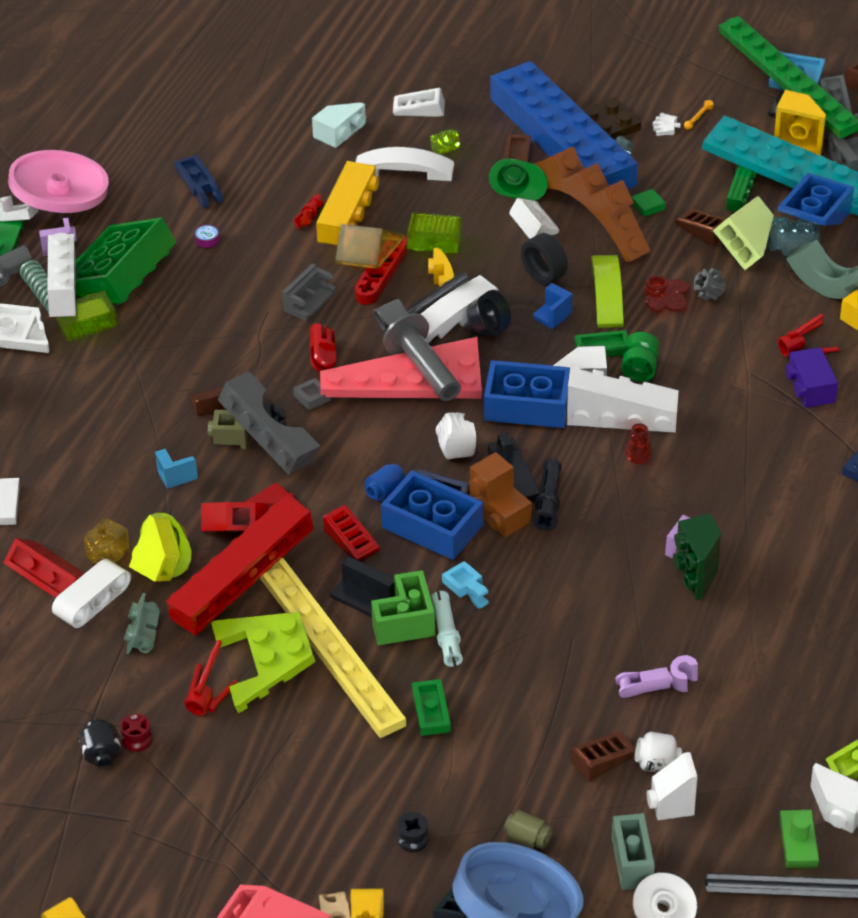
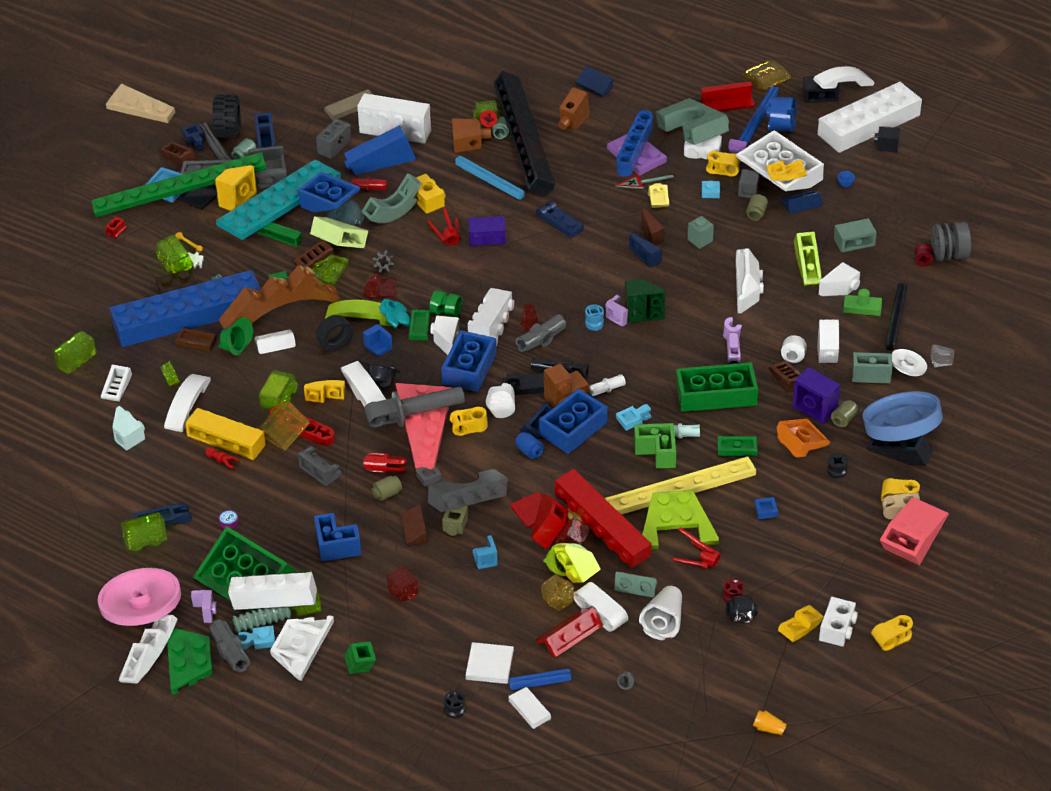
camera: 80 degrees left, 0 degrees up
red slope [323,505,380,562] -> none
black panel [330,556,395,617] -> none
black bar [406,271,469,314] -> none
none -> clear neon green brick [53,331,96,374]
none -> red piece [105,217,127,238]
none -> clear neon green brick [121,512,167,551]
none -> clear neon green brick [156,234,193,273]
none -> medium azure plate [238,626,275,650]
none -> clear neon green wing [312,255,349,286]
none -> blue brick [314,513,361,562]
none -> olive brick [371,475,402,501]
none -> teal plate [379,299,410,328]
none -> clear red brick [387,566,419,603]
none -> yellow piece [449,407,488,436]
none -> dark grey piece [515,314,566,353]
none -> clear red brick [556,517,590,546]
none -> dark azure wheel [585,304,604,331]
none -> white axle [589,374,626,396]
none -> dark blue slope [629,233,662,268]
none -> white cone [639,586,682,640]
none -> green brick [676,362,758,412]
none -> white wedge [736,249,763,313]
none -> blue plate [754,497,778,519]
none -> orange slope [776,418,830,458]
none -> yellow slope [778,605,824,642]
none -> dark purple brick [793,367,840,424]
none -> white brick [819,597,858,647]

